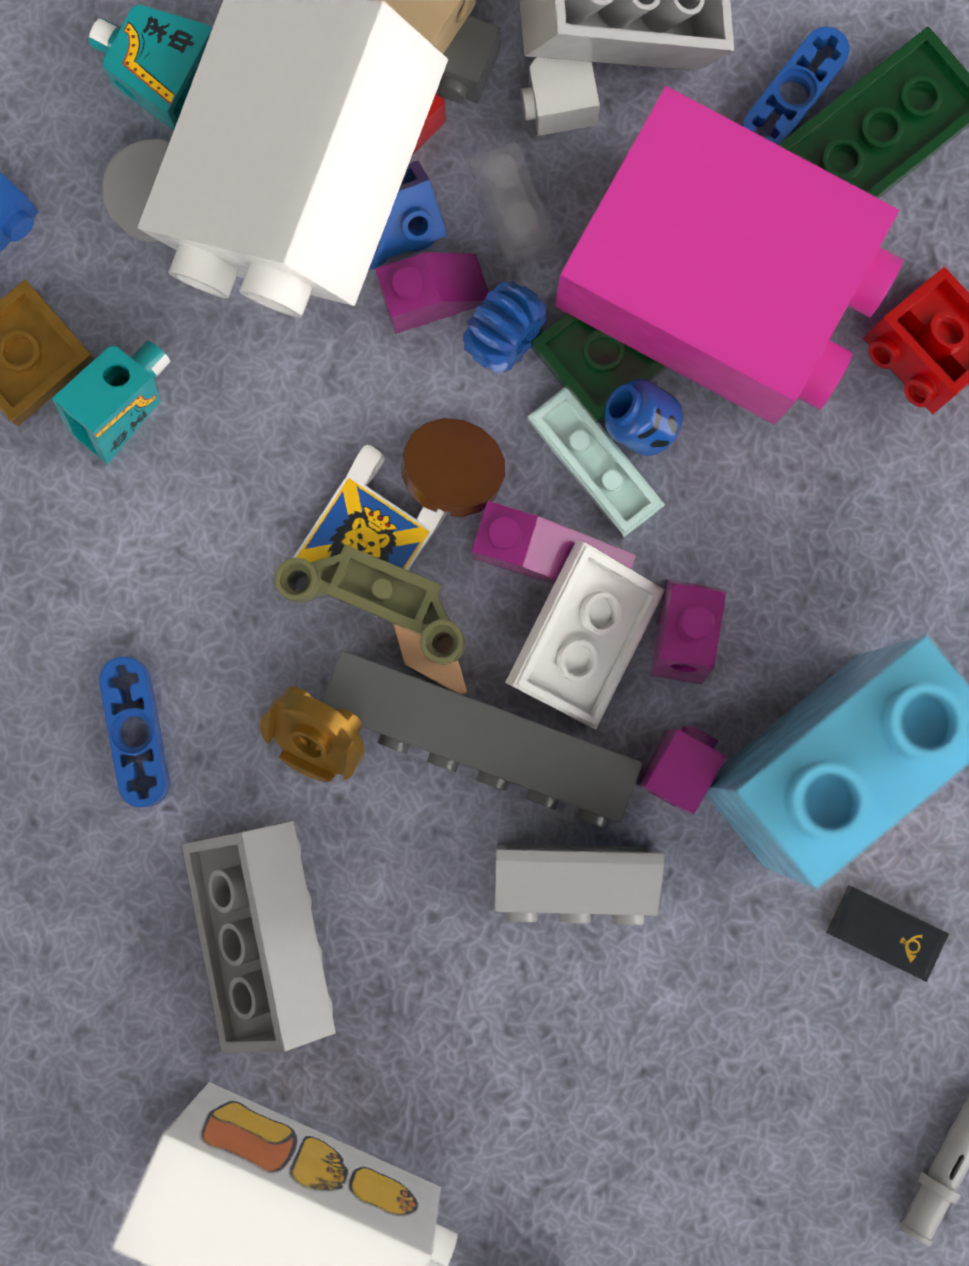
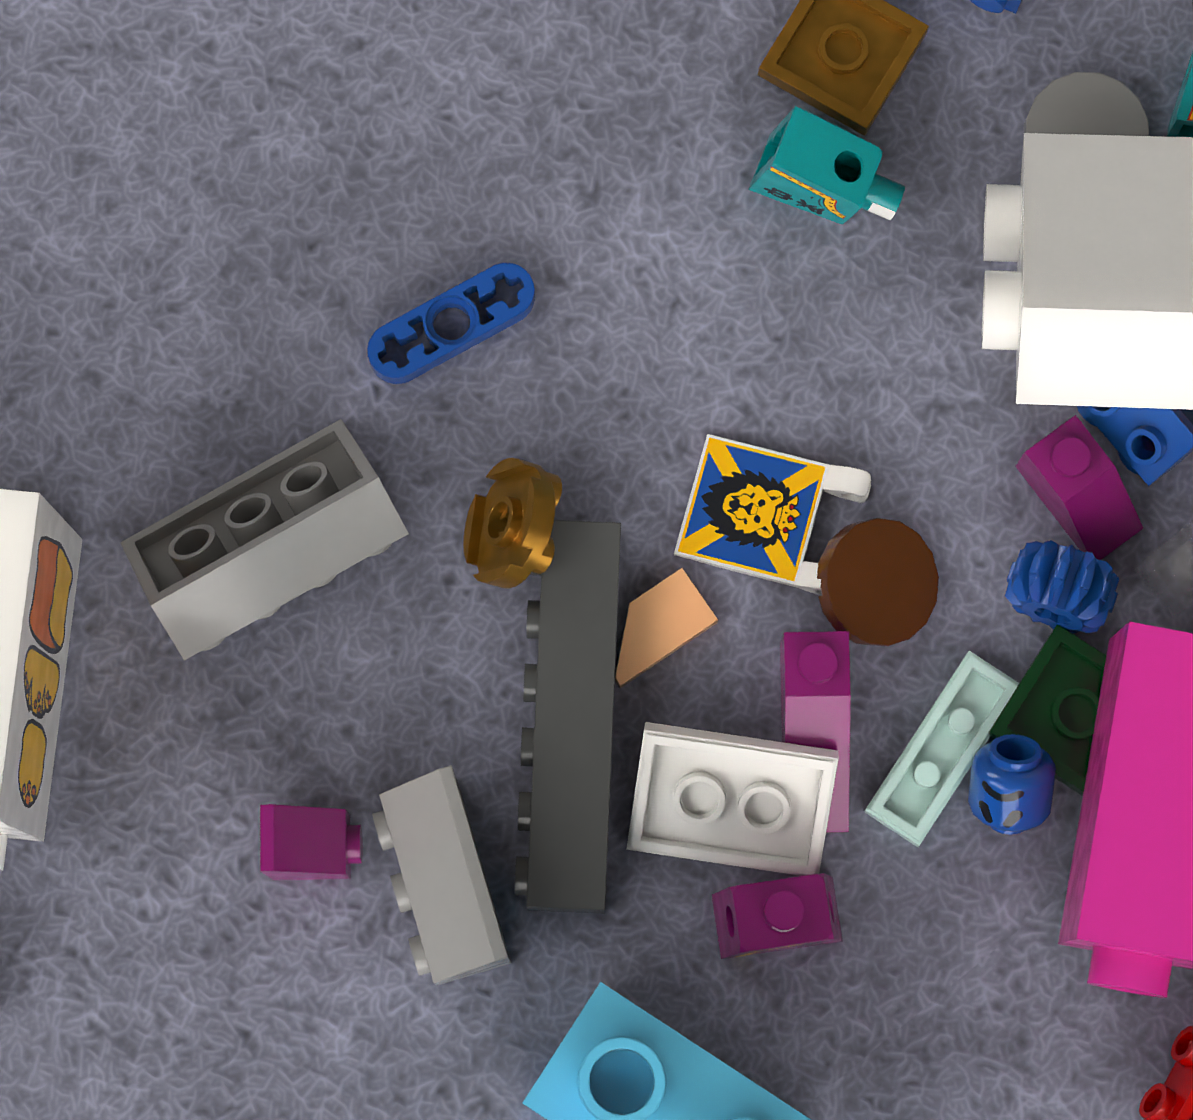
camera: 65 degrees right, 5 degrees down
olive plate [274,544,465,665] -> none
magenta brick [636,725,727,815] -> none
none -> magenta slope [260,804,363,880]

